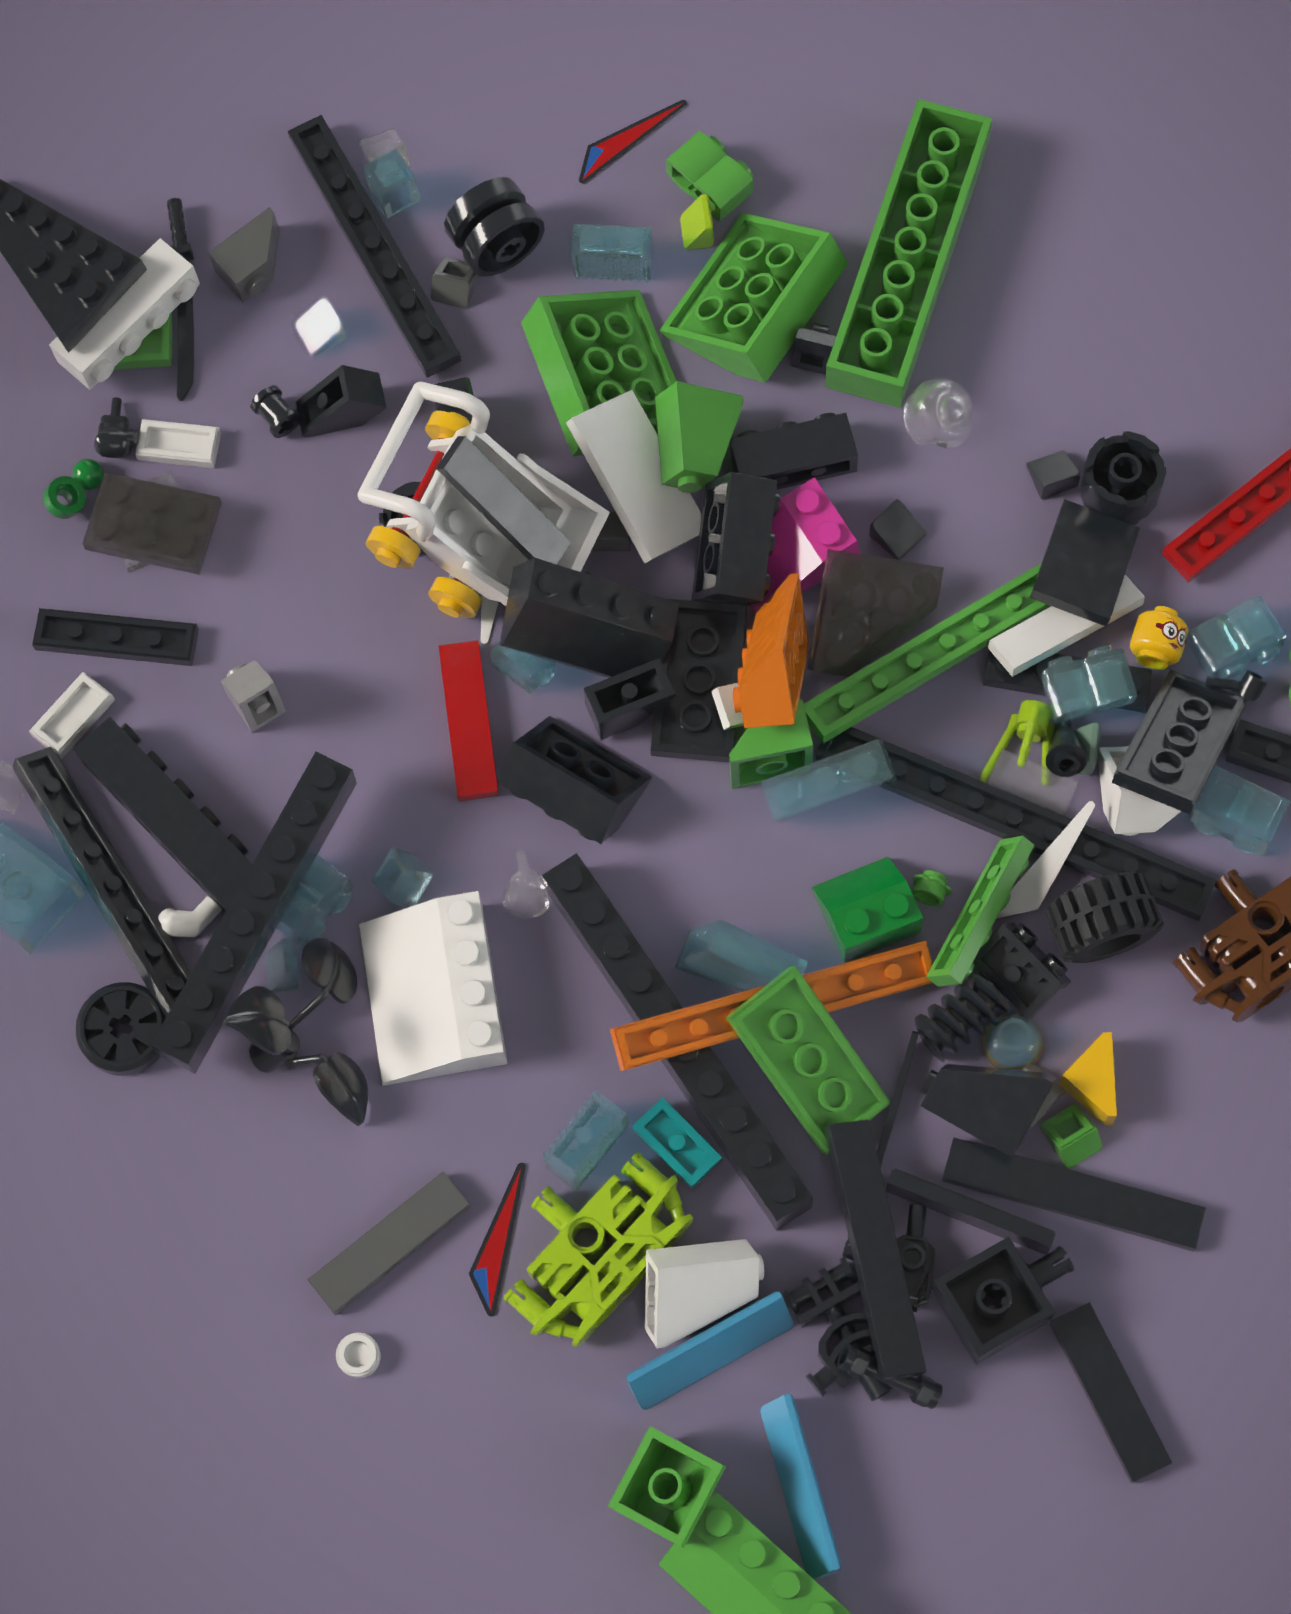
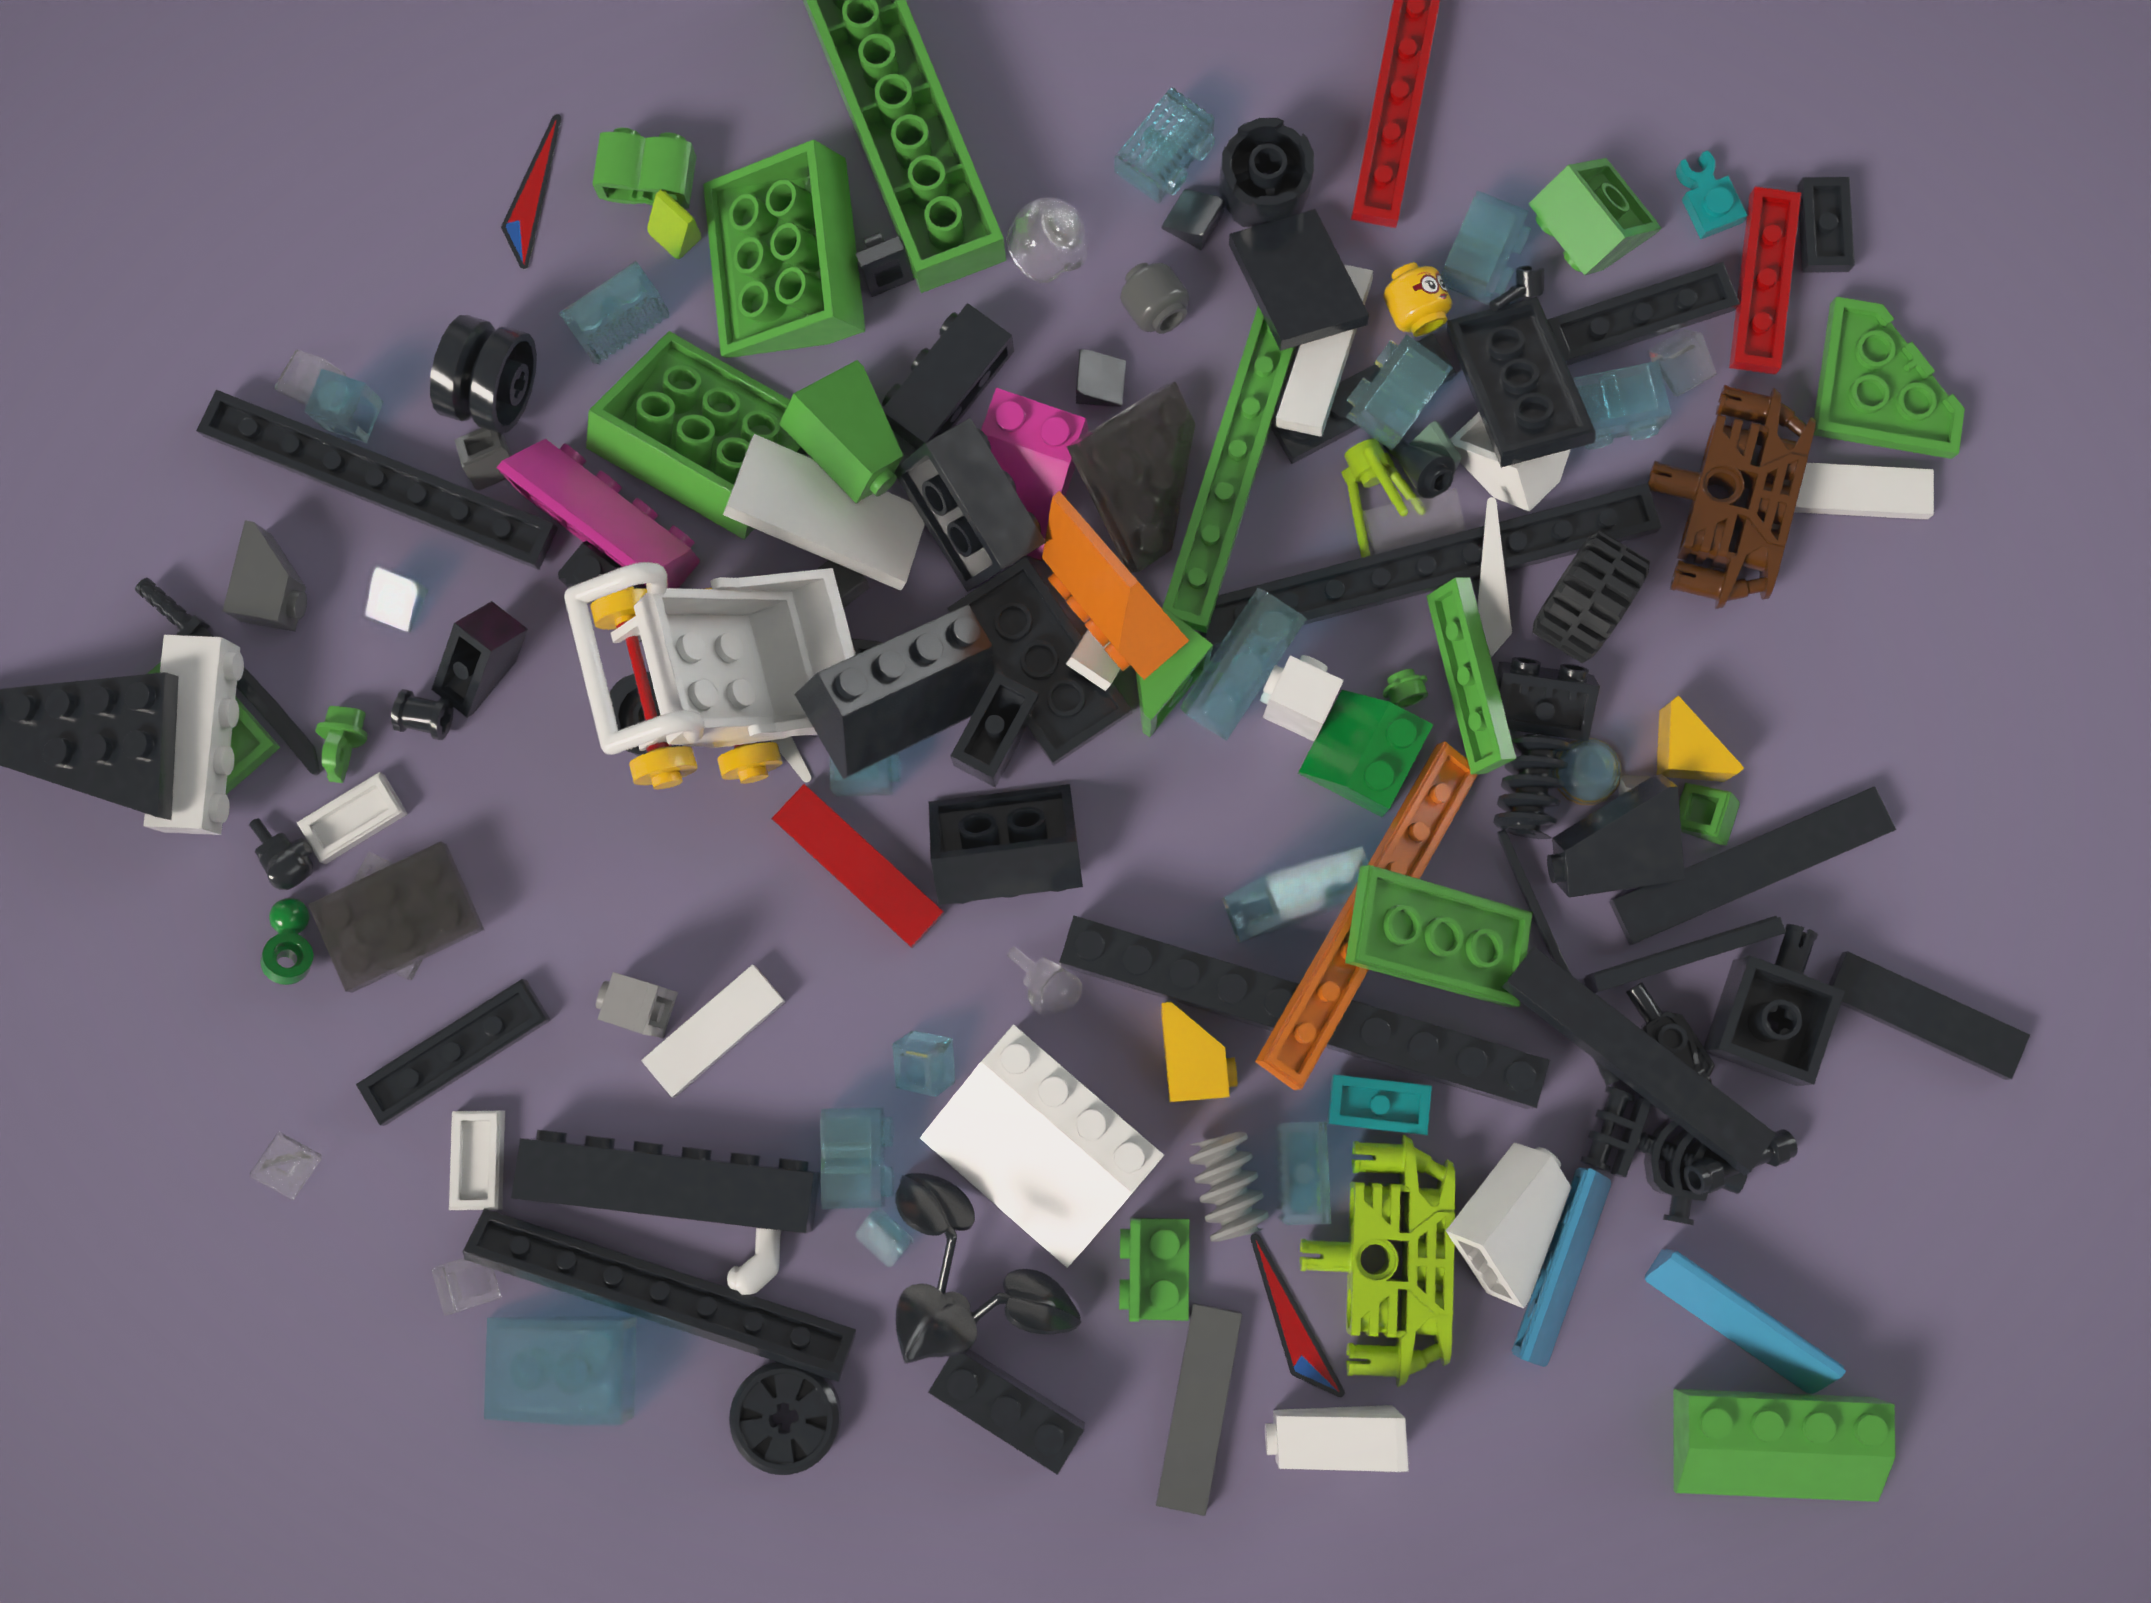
camera: 40 degrees left, 10 degrees up
black brick [151,751,357,1074] -> none
white tile [336,1333,381,1378] -> none
tile [436,436,572,565] -> none
bright green slope [608,1426,726,1548] -> none
none -> bright green piece [315,706,368,783]
none -> dark pink slope [496,438,700,588]
none -> white tile [641,964,786,1098]
none -> black brick [928,1349,1085,1475]
none -> clear light blue brick [1115,87,1216,203]
none -> bright green bracket [1119,1218,1189,1322]
none -> dark grey head [1120,262,1189,334]
none -> yellow slope [1161,1002,1238,1103]
none -> light grey piece [1189,1132,1269,1242]
none -> white brick [1260,655,1344,741]
none -> white slope [1265,1405,1408,1472]

